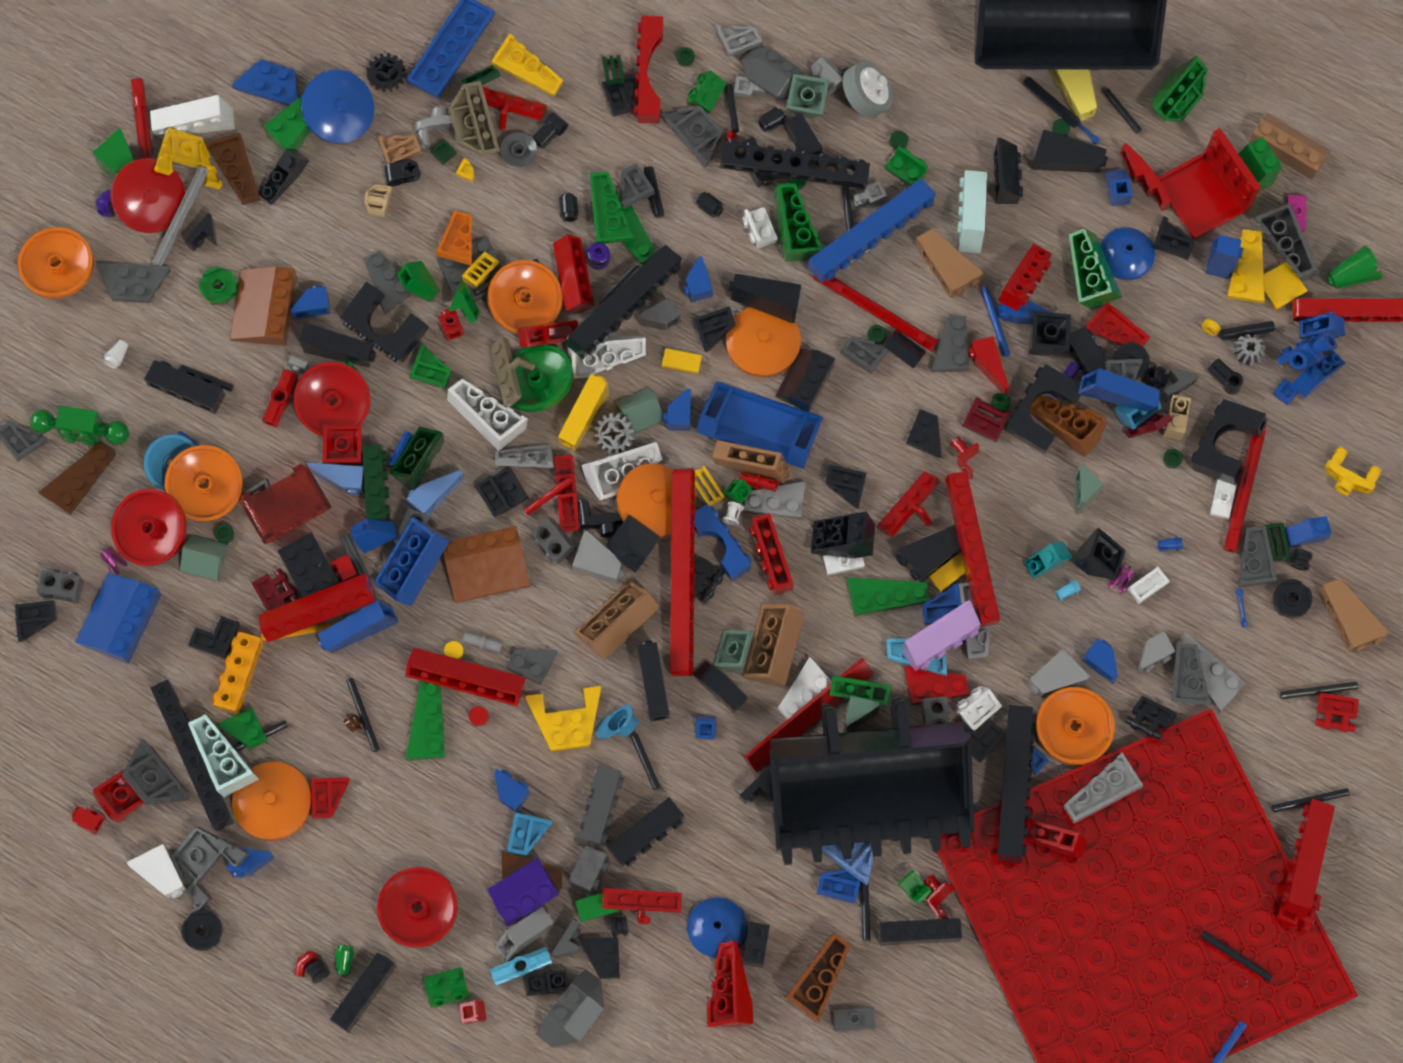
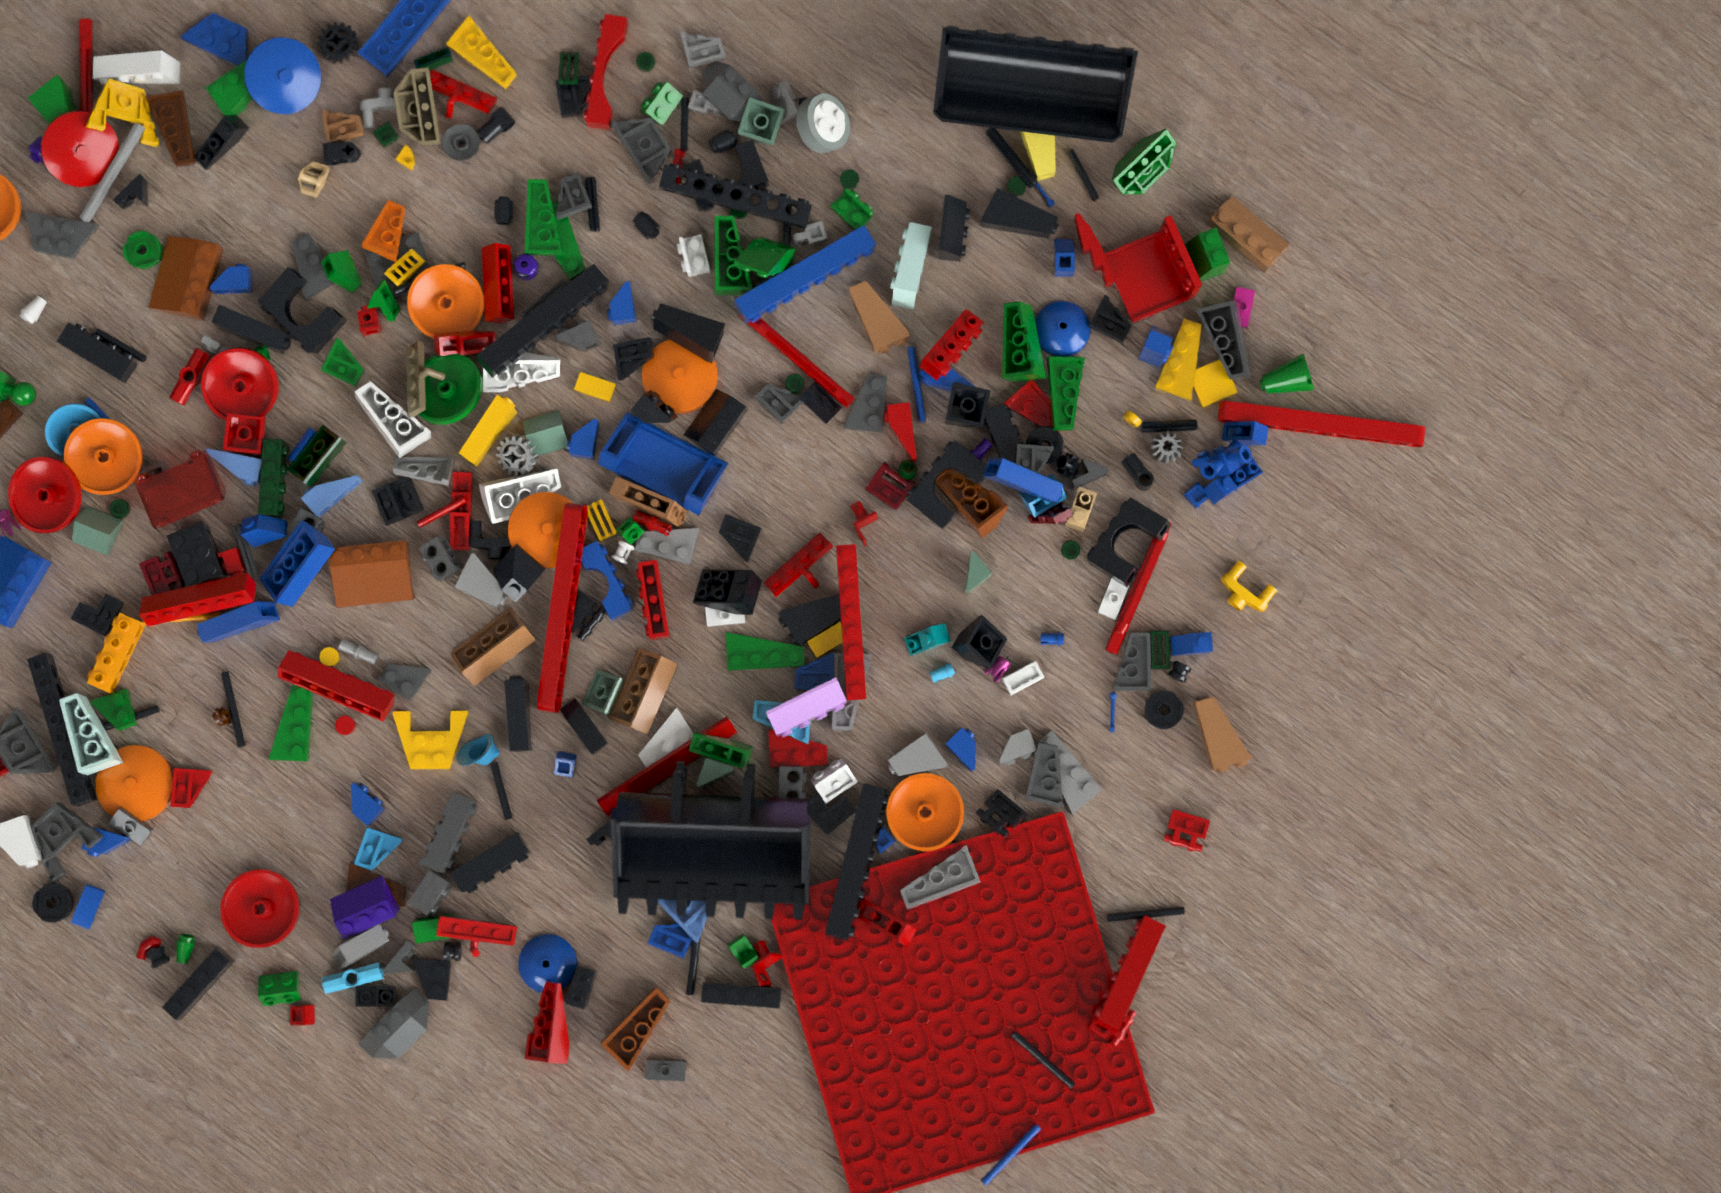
camera: 10 degrees right, 10 degrees up
black wing [906,409,941,458] -> none
pearl dark grey bar [1280,682,1358,699] -> none
none -> blue slope [71,884,106,930]
none -> plate [109,807,153,845]
none -> black slope [631,390,678,423]
none -> green slope [734,237,796,277]
none -> green wing [1047,356,1085,431]

